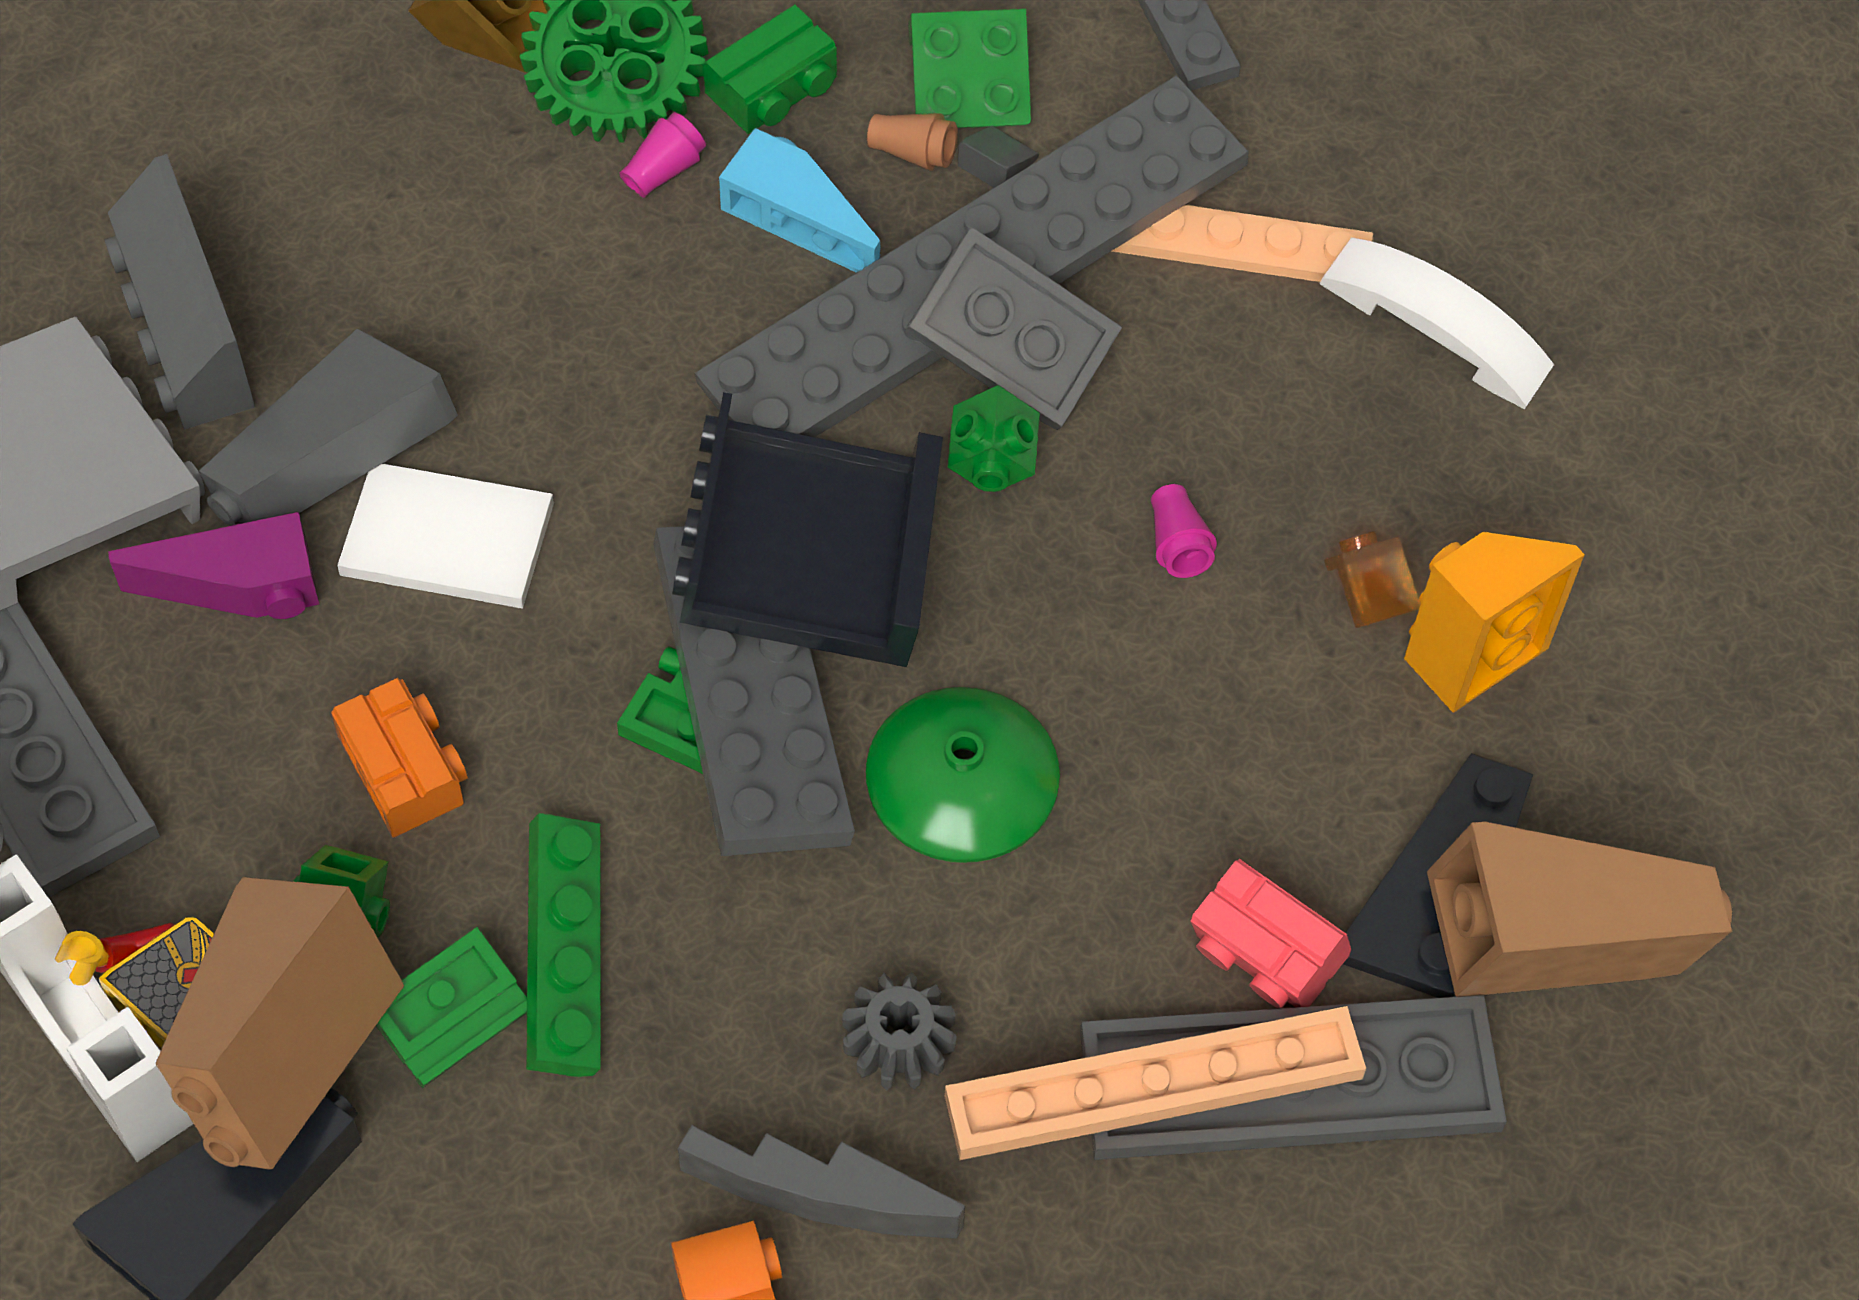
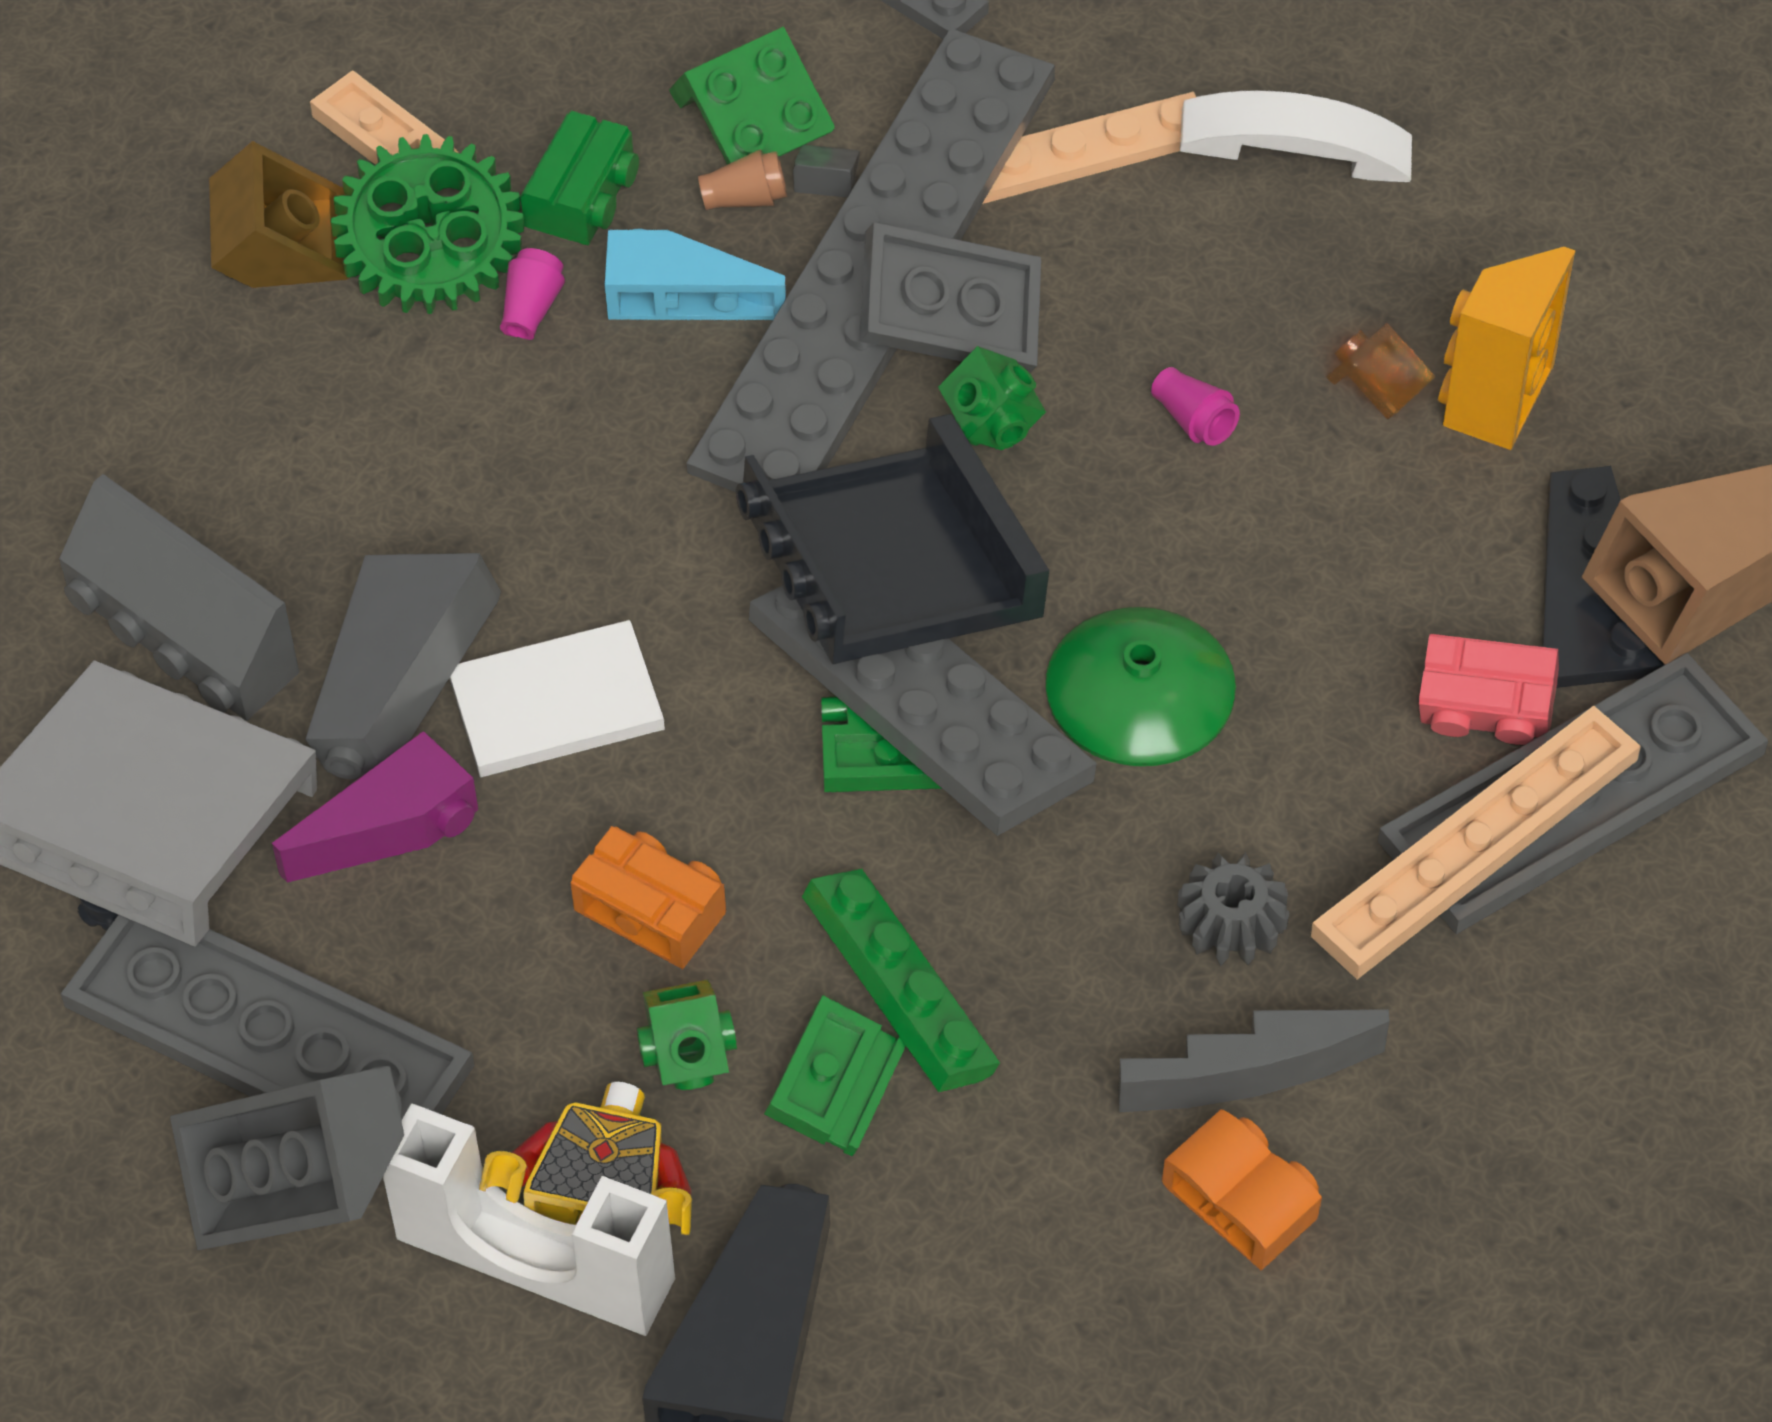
camera: 25 degrees left, 5 degrees down
medium nougat slope [155,877,404,1170] -> none

